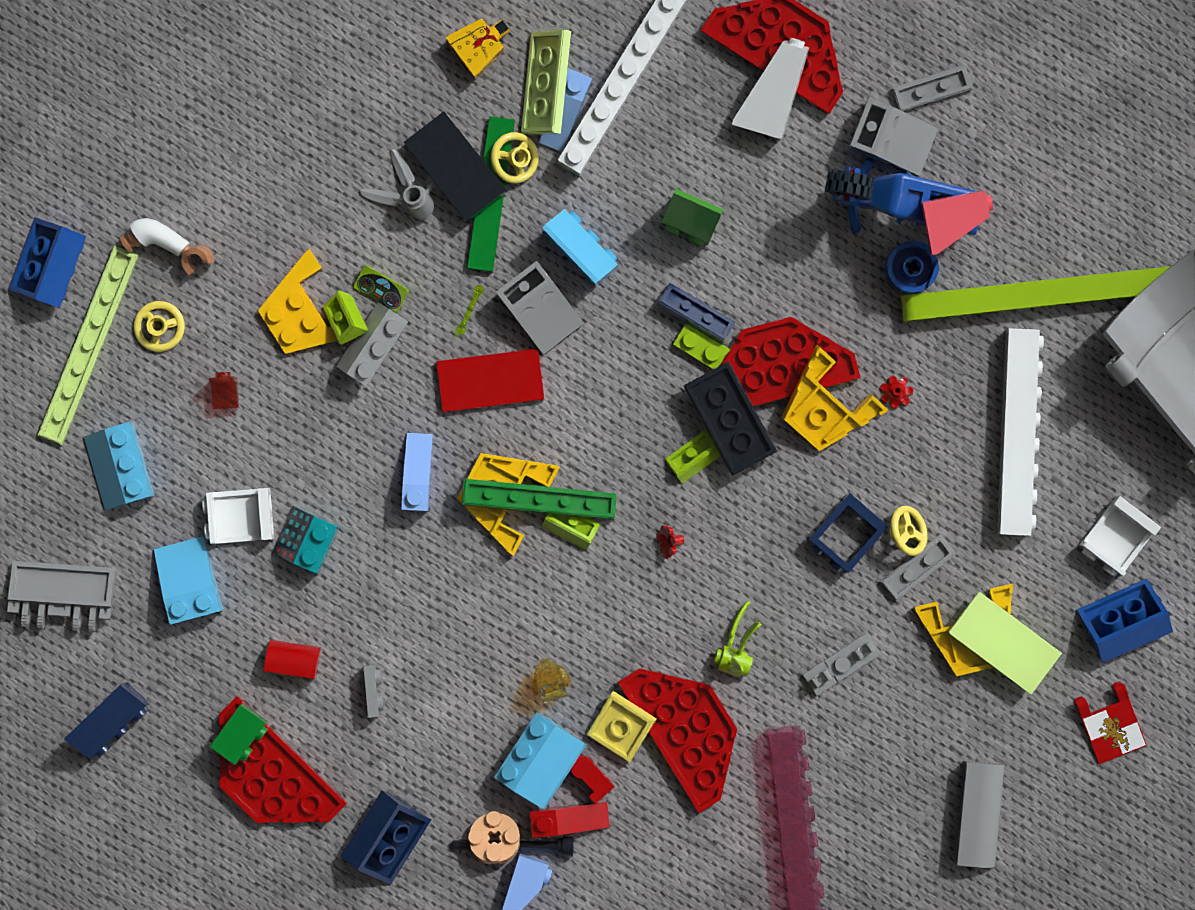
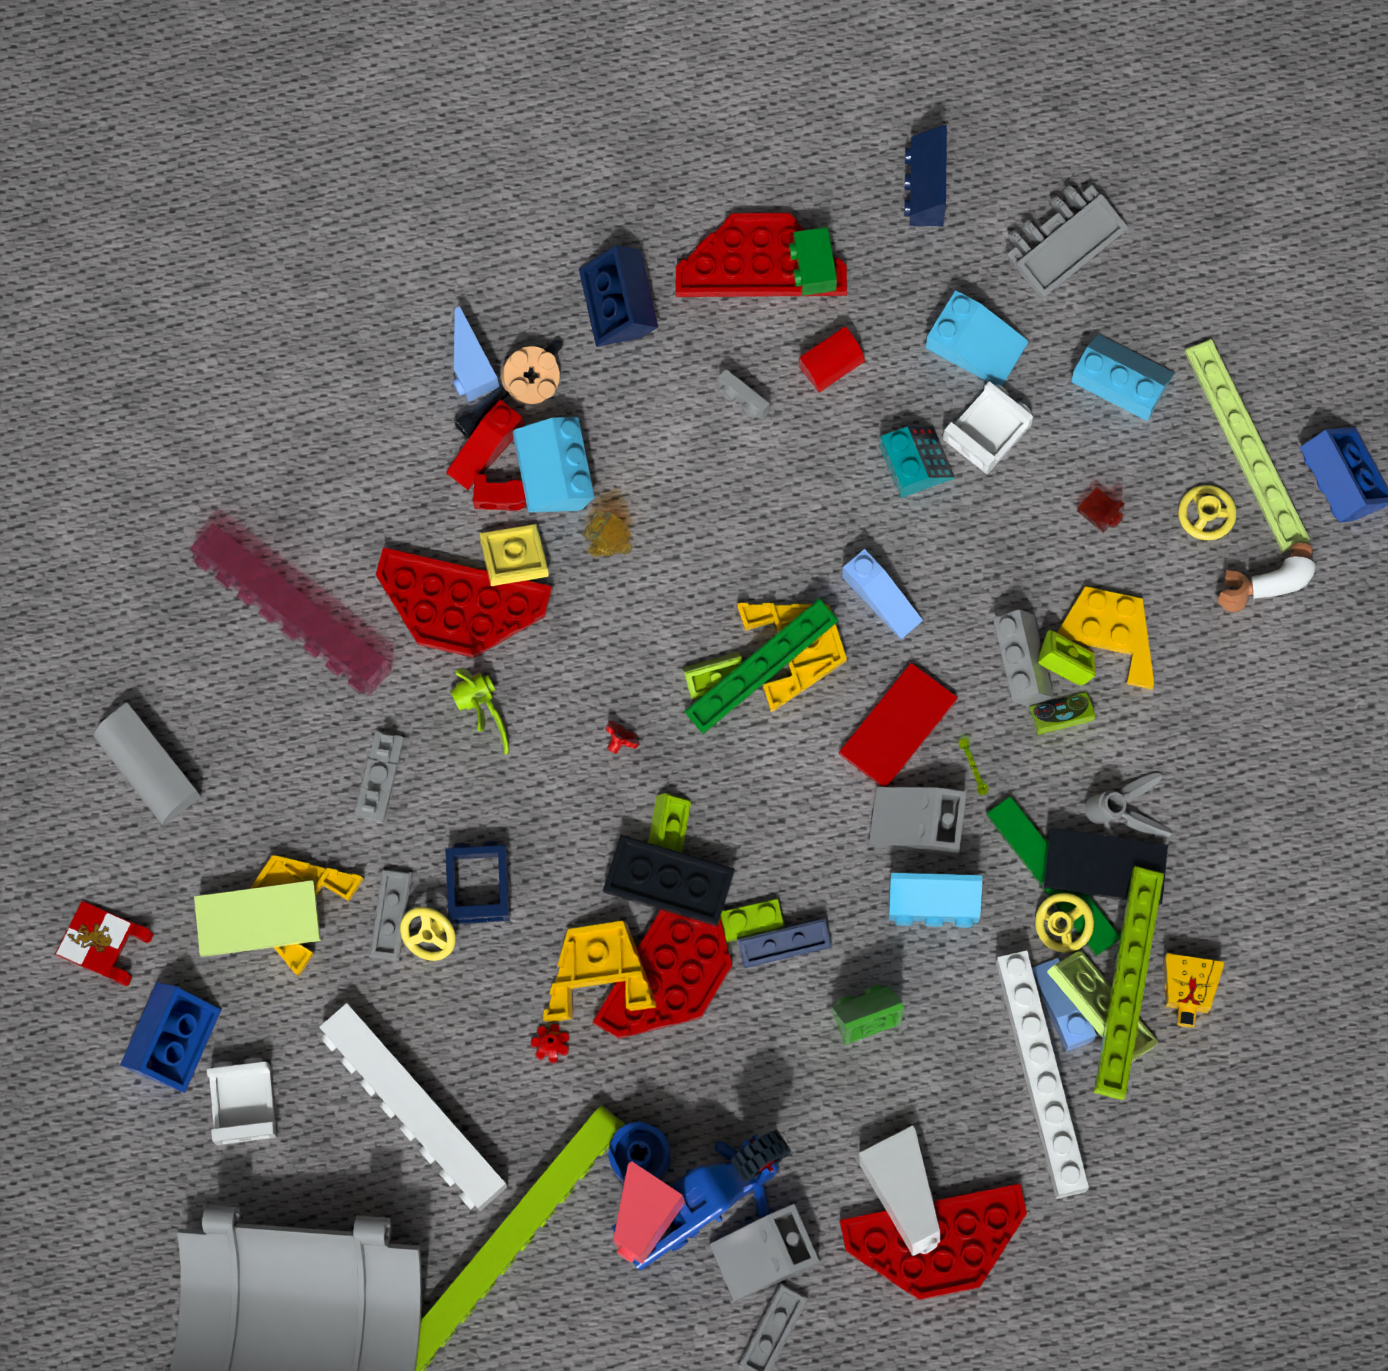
camera: 140 degrees right, 15 degrees down
none -> lime tile [1093,866,1164,1100]

